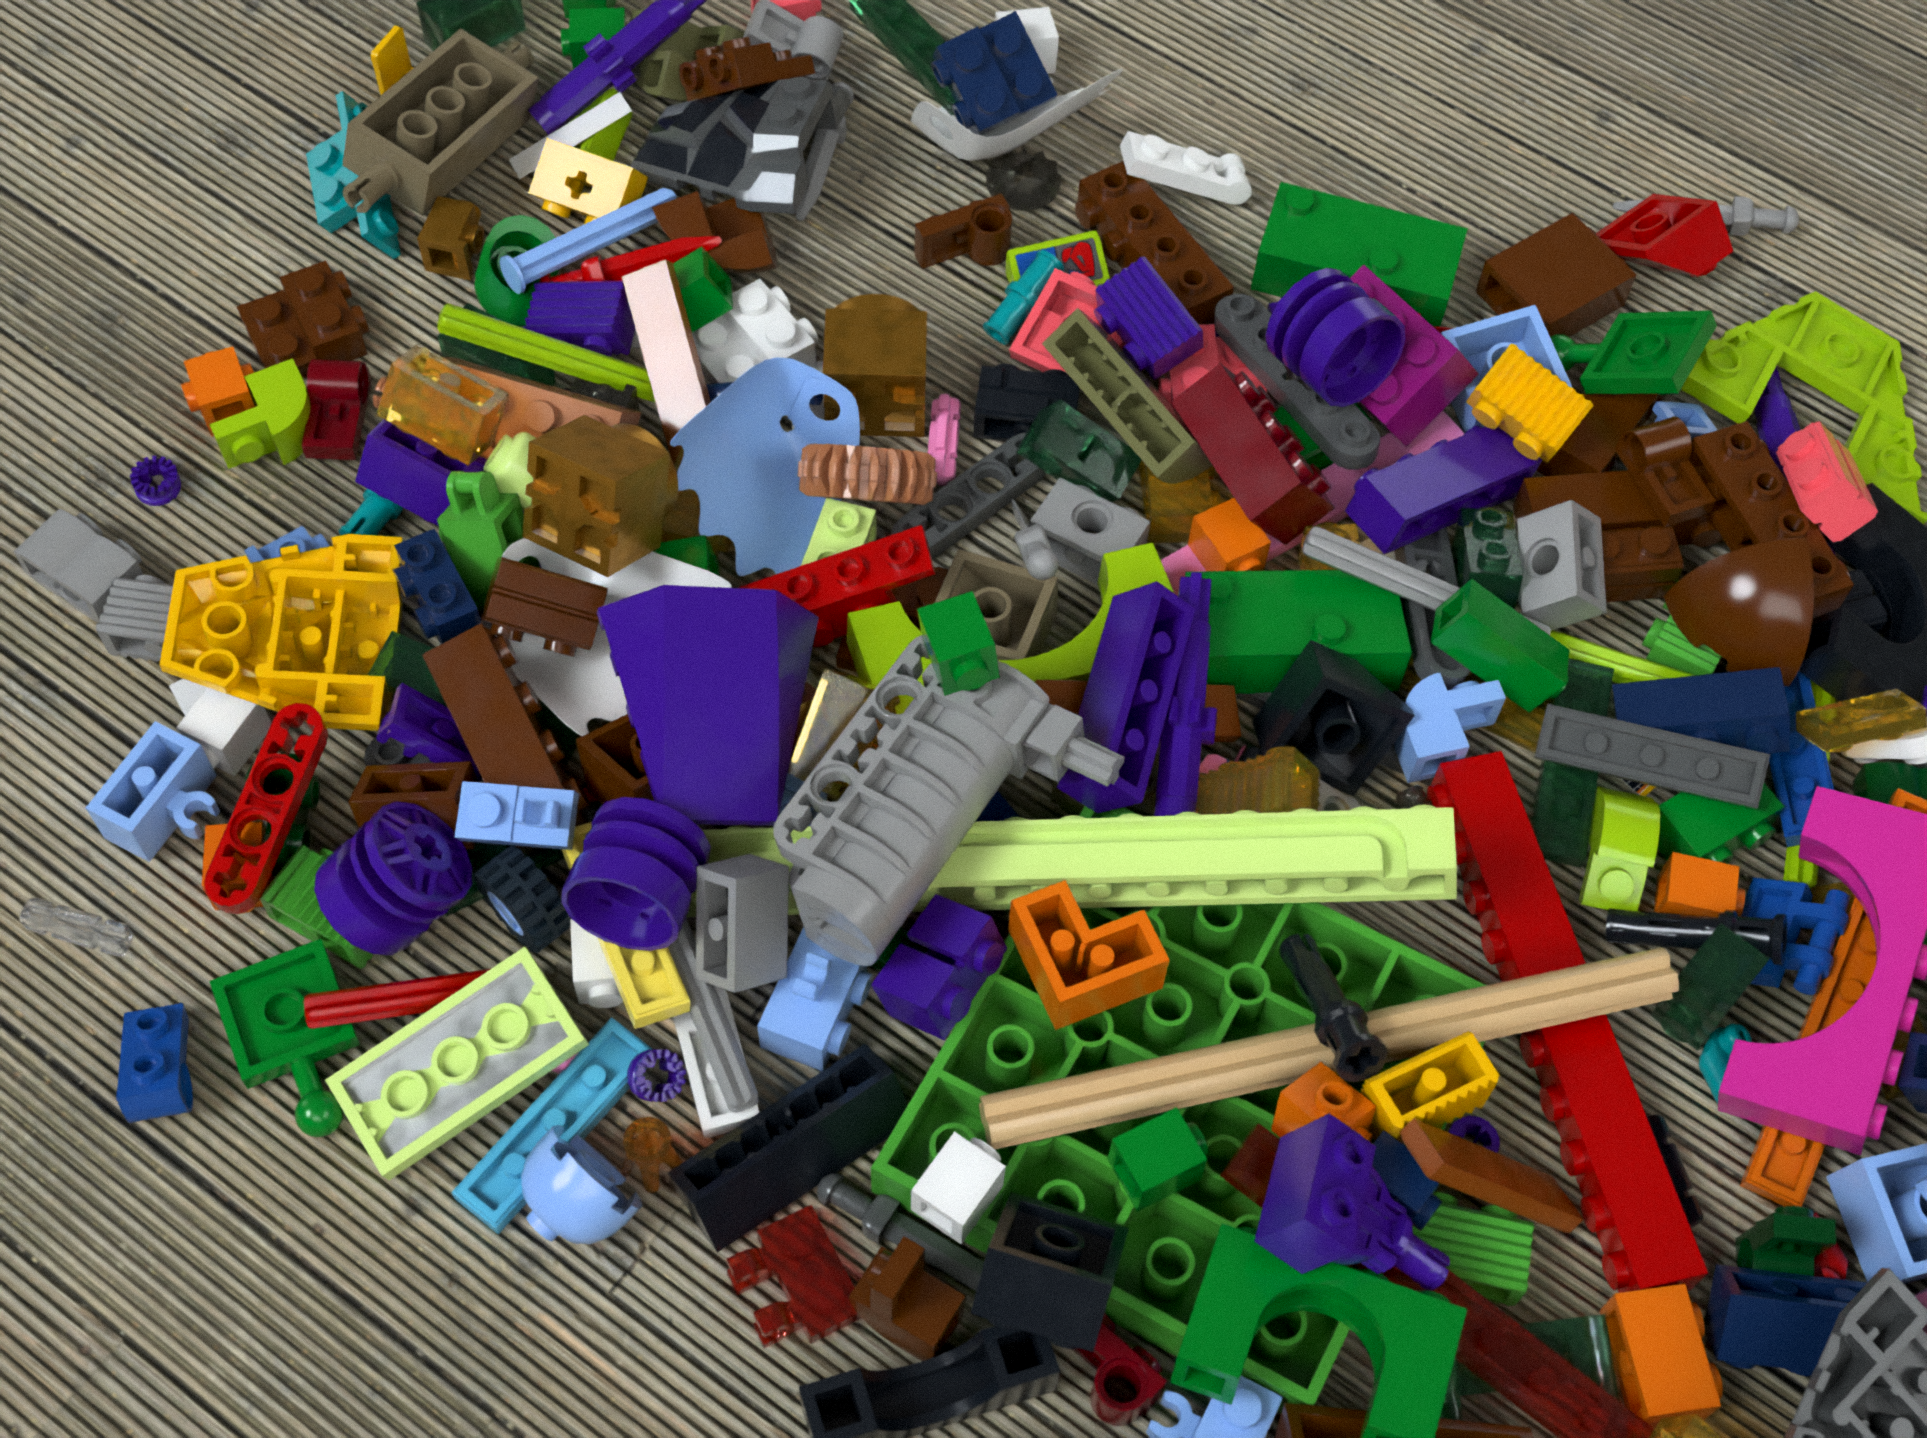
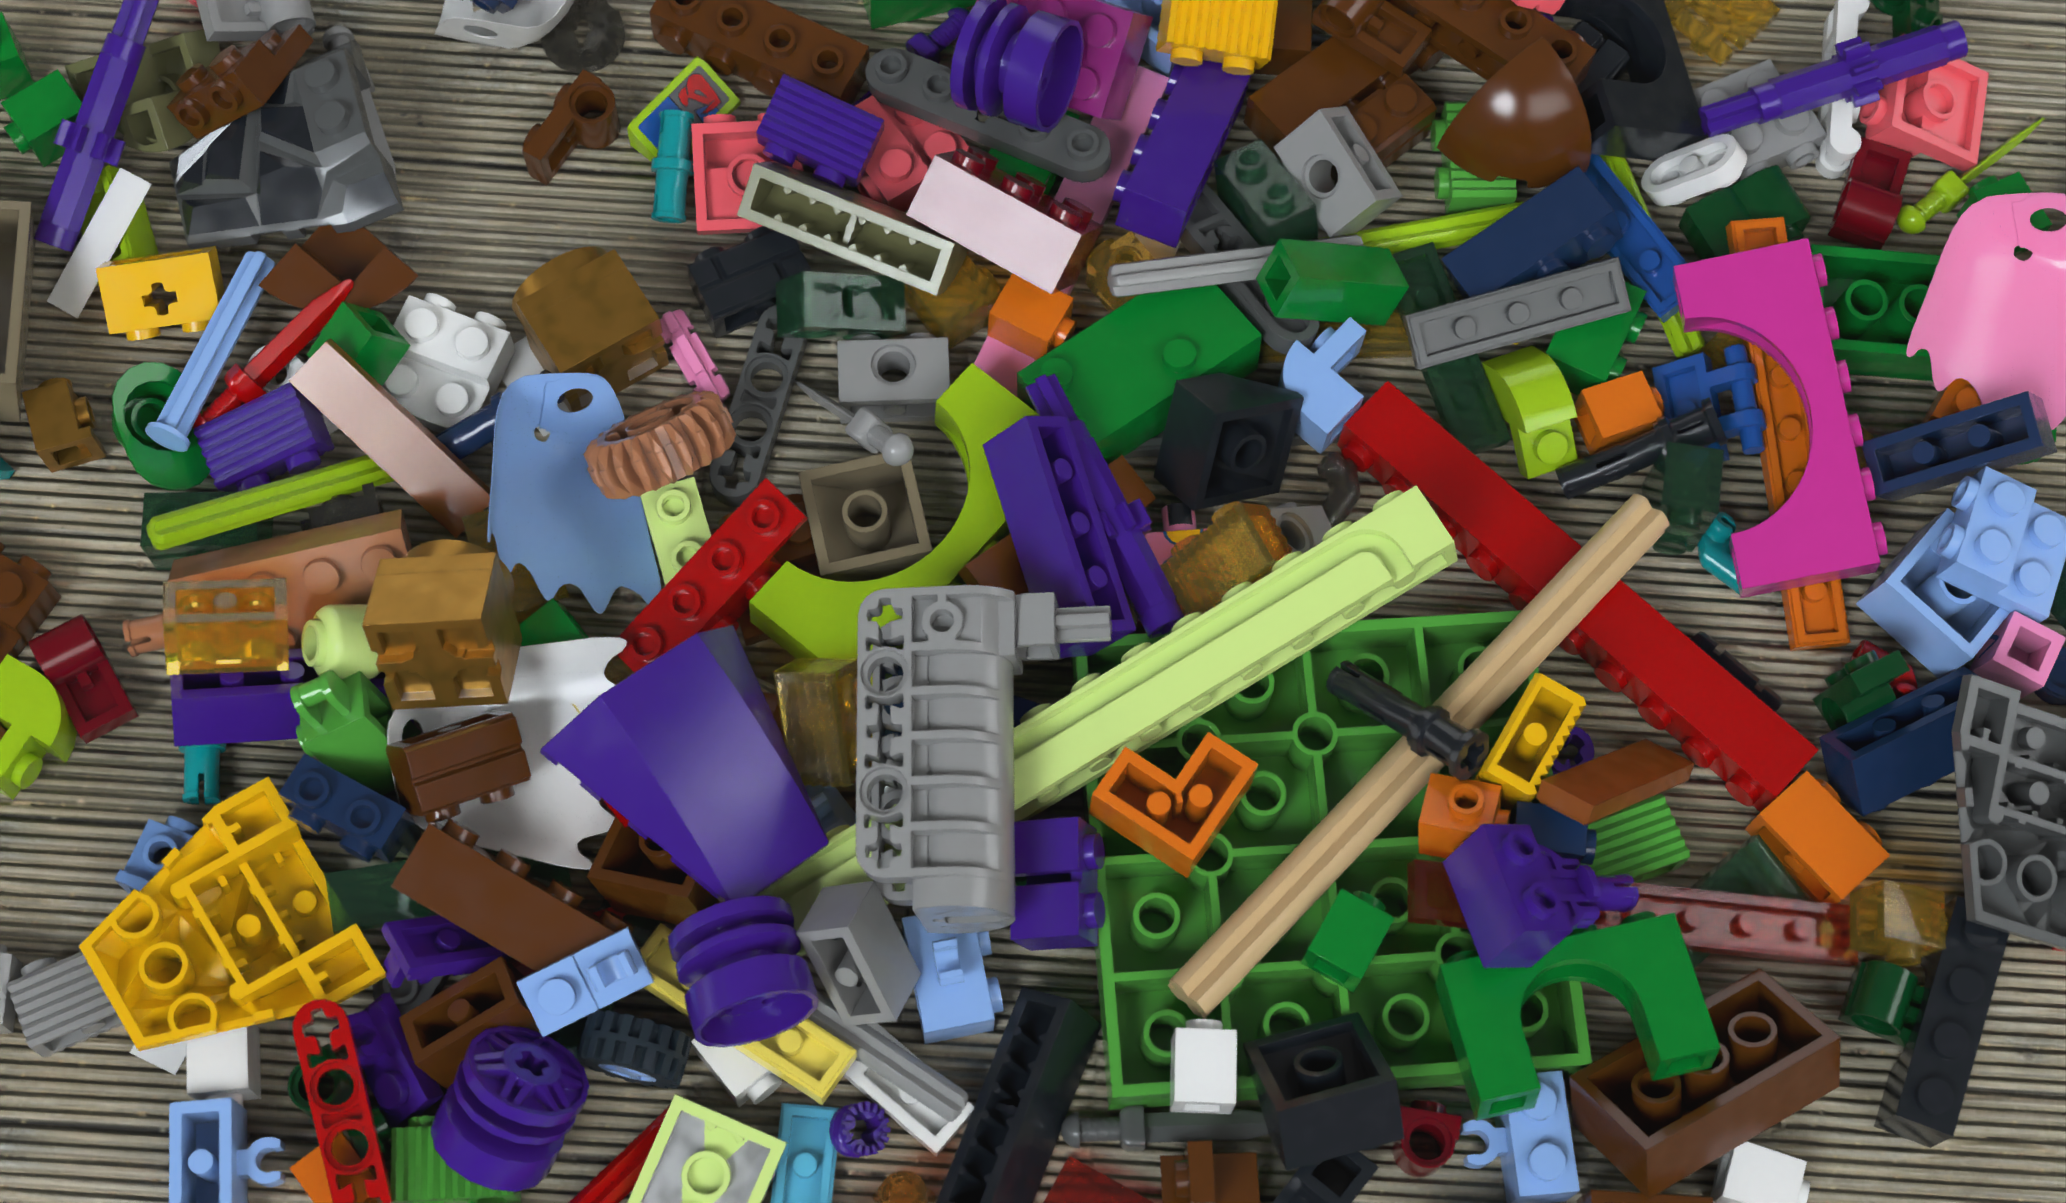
camera: 35 degrees left, 10 degrees up
green brick [917,591,1000,696] -> none
clear yellow plate [1796,688,1926,752] -> none
none -> dark purple plate [332,993,444,1128]

